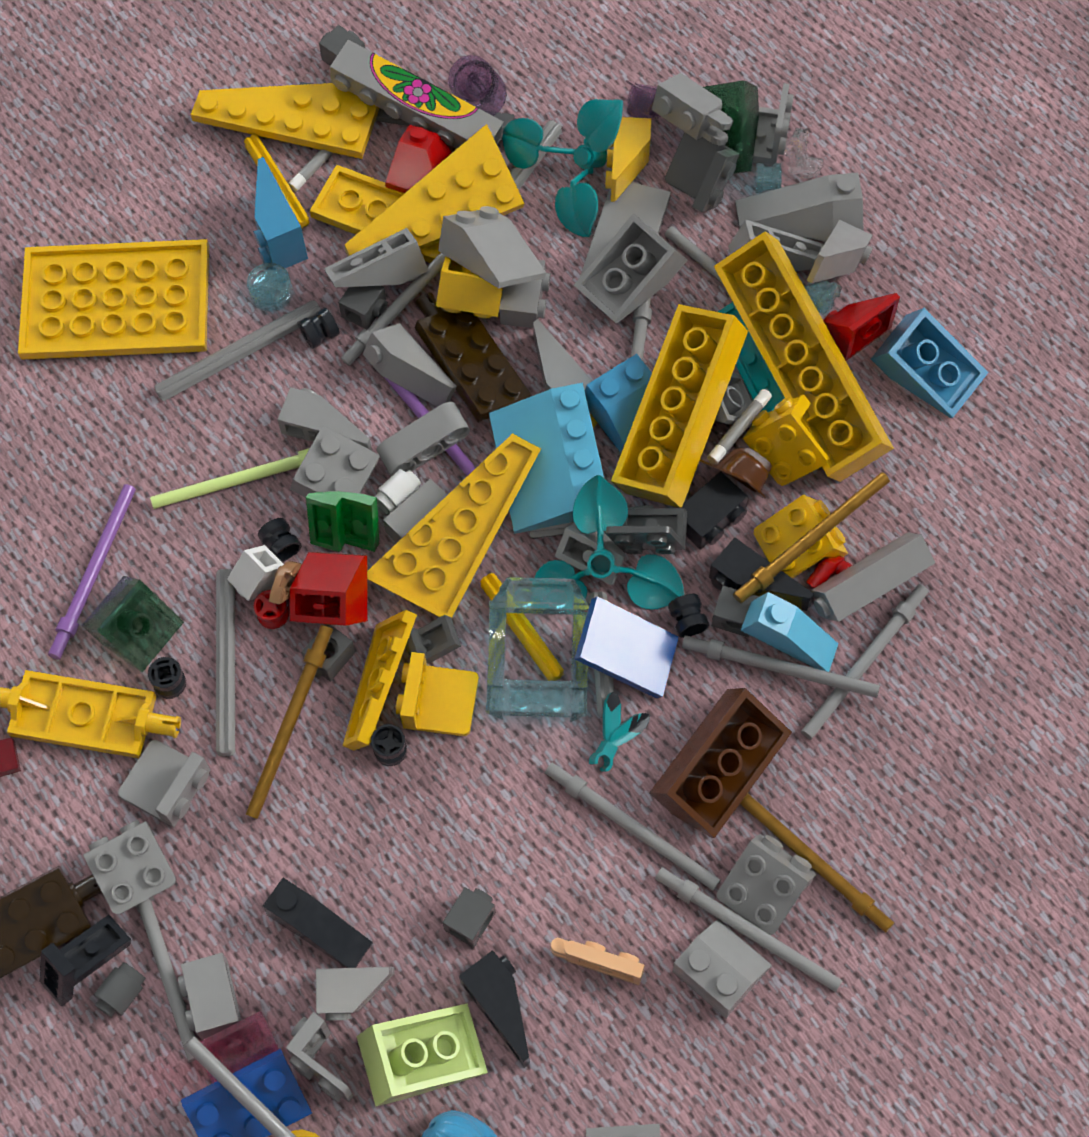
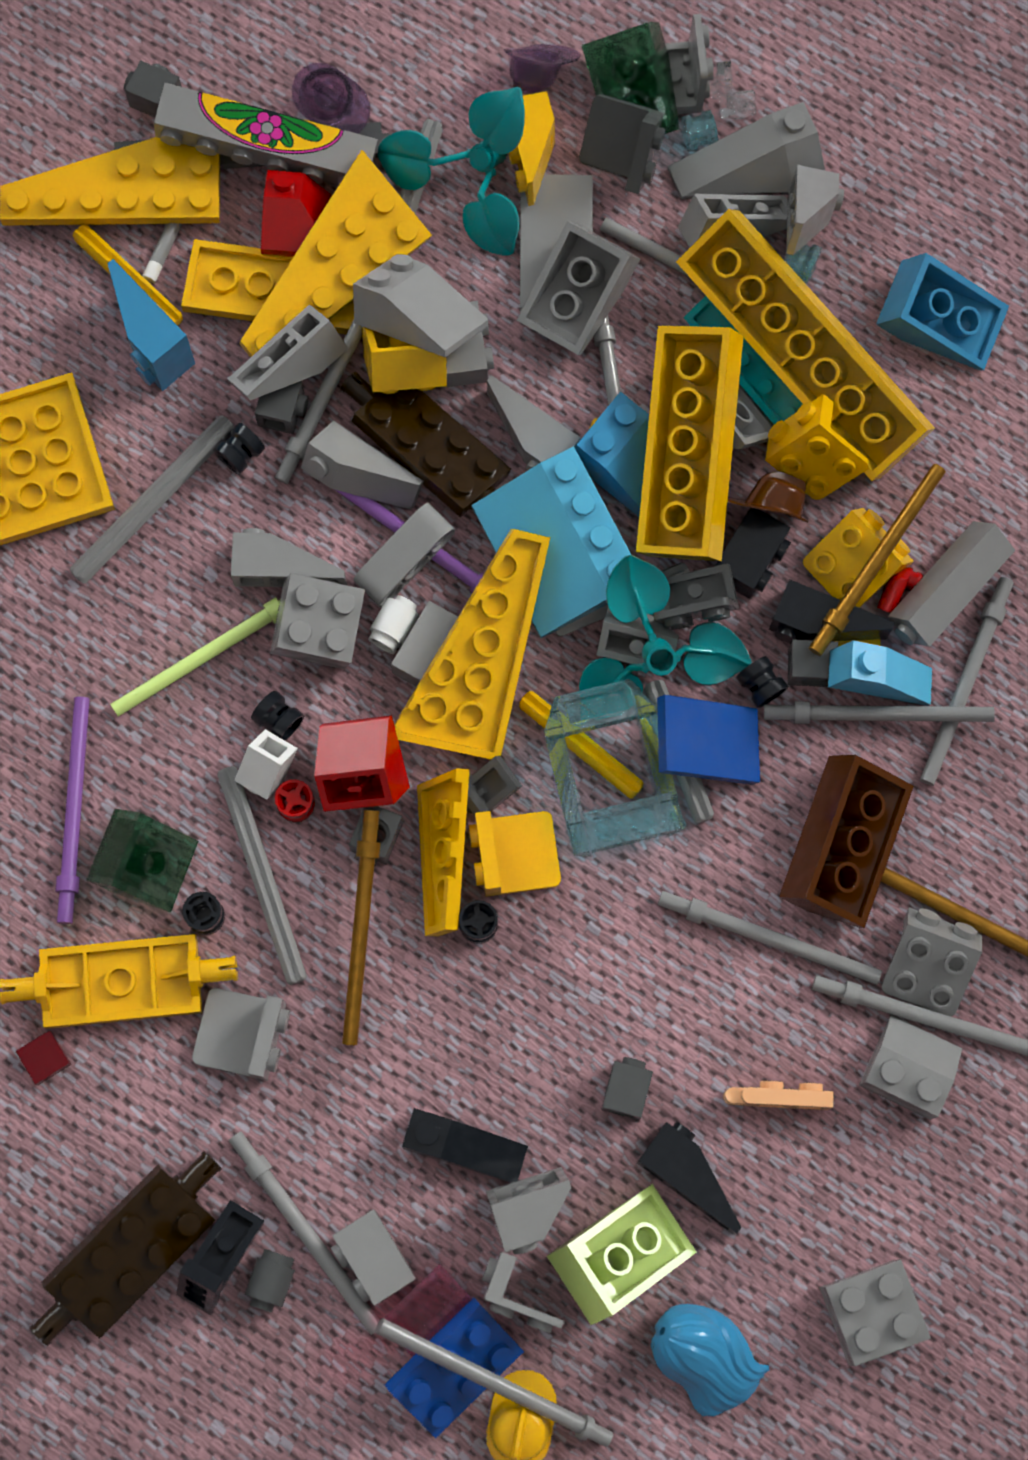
camera: 20 degrees left, 10 degrees up
light grey bracket [83,820,176,914] -> none
clear light blue wheel [247,263,293,312] -> none
medium nougat plate [269,561,302,604] -> none
green slope [306,491,380,552] -> none
teal piece [589,692,650,772] -> none
light grey hinge [652,73,733,146] -> none
light grey bar [707,389,772,465] -> none
red slope [823,293,900,361] -> none

